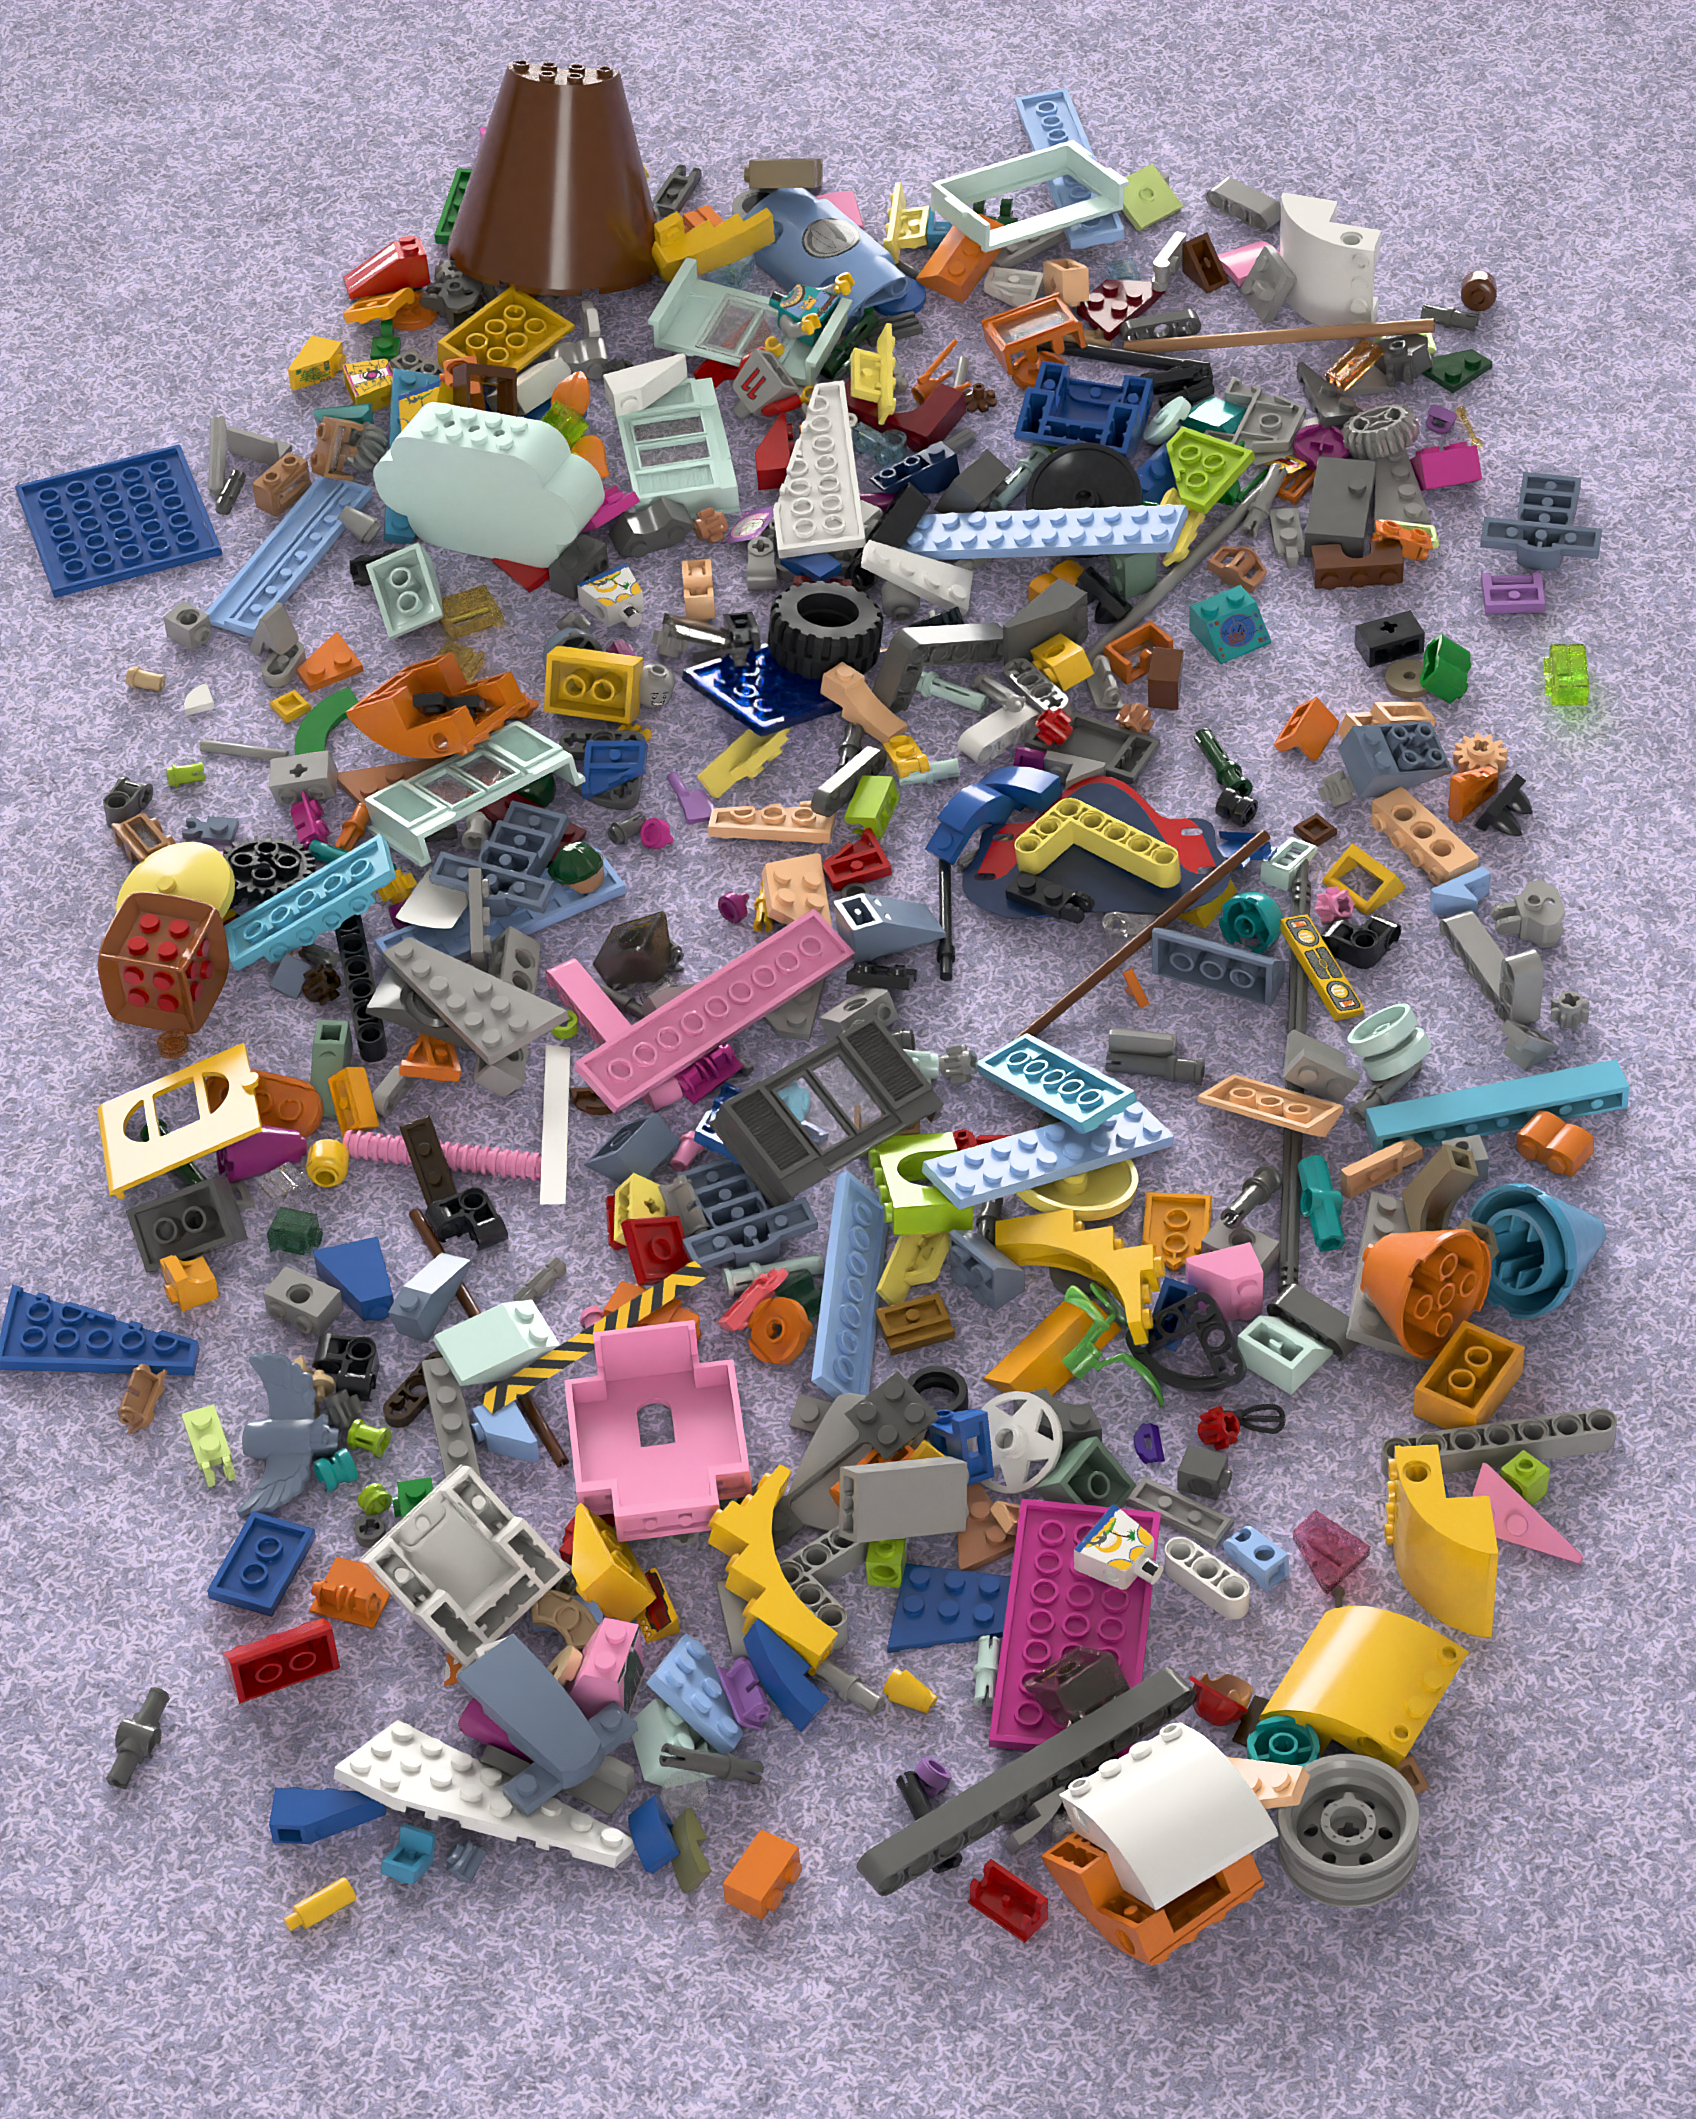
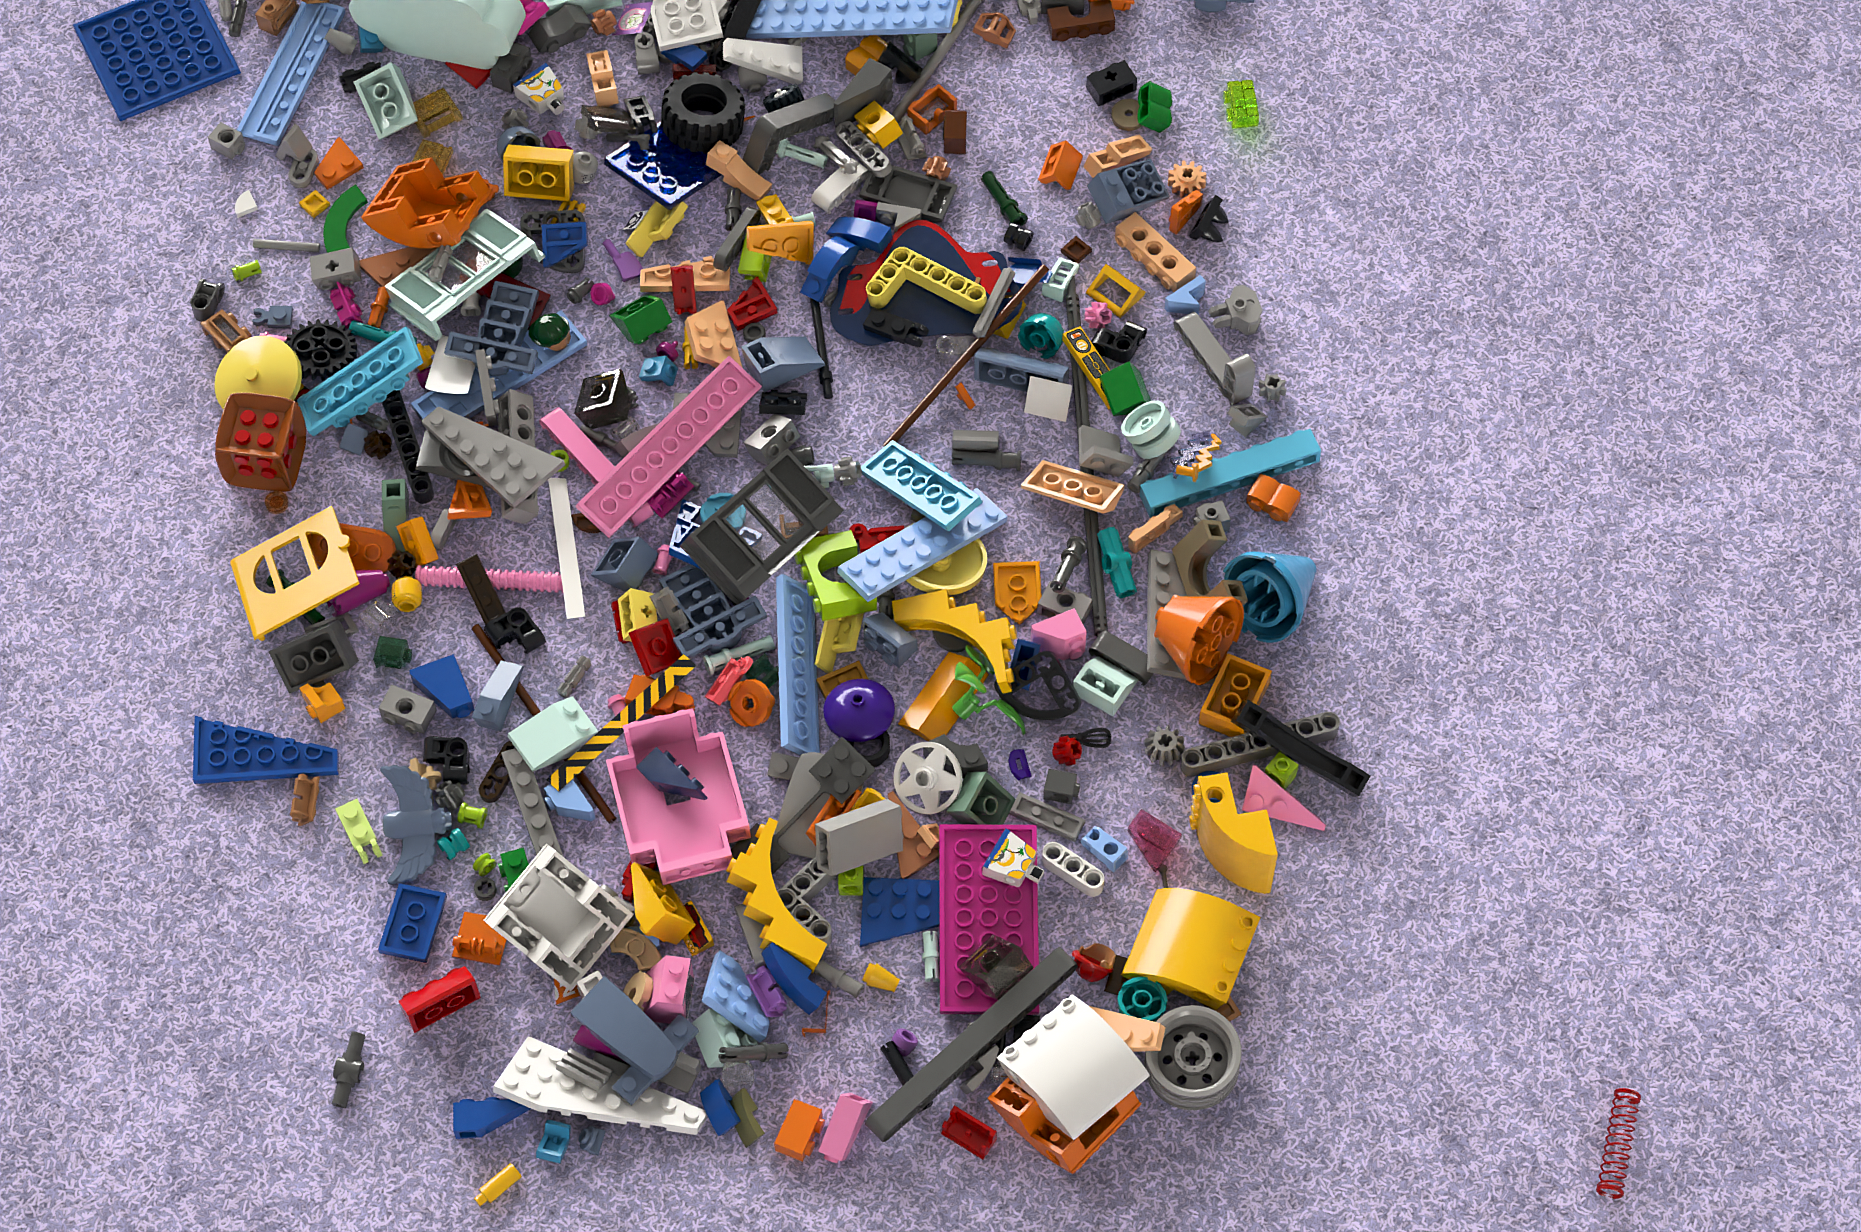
camera: 10 degrees left, 15 degrees up
tan pin [125,666,166,693] -> none
black plate [413,692,485,718] -> none
blue tile [928,1409,994,1486] -> none
red gear [1035,708,1073,746] -> none
teal slope [1189,585,1271,664] -> none
medium lavender plate [1481,571,1545,614] -> none
none -> dark brown gear [387,550,417,579]
none -> light grey axle [428,245,453,282]
none -> light grey tile [556,1048,613,1092]
none -> green slope [609,294,673,344]
none -> sticker [623,210,648,230]
none -> dark blue slope [636,747,708,800]
none -> dark azure bracket [639,356,678,386]
none -> red hinge [670,265,697,314]
none -> light orange wing [747,221,814,265]
none -> orange piece [802,990,830,1037]
none -> bright pink slope [818,1092,873,1163]
none -> dark purple dish [823,679,895,742]
none -> light grey axle [973,267,1015,338]
none -> white sticker [1024,376,1072,422]
none -> green slope [1099,361,1151,416]
none -> light grey gear [1144,725,1185,767]
none -> piece [1170,431,1222,482]
none -> black arch [1230,700,1371,797]

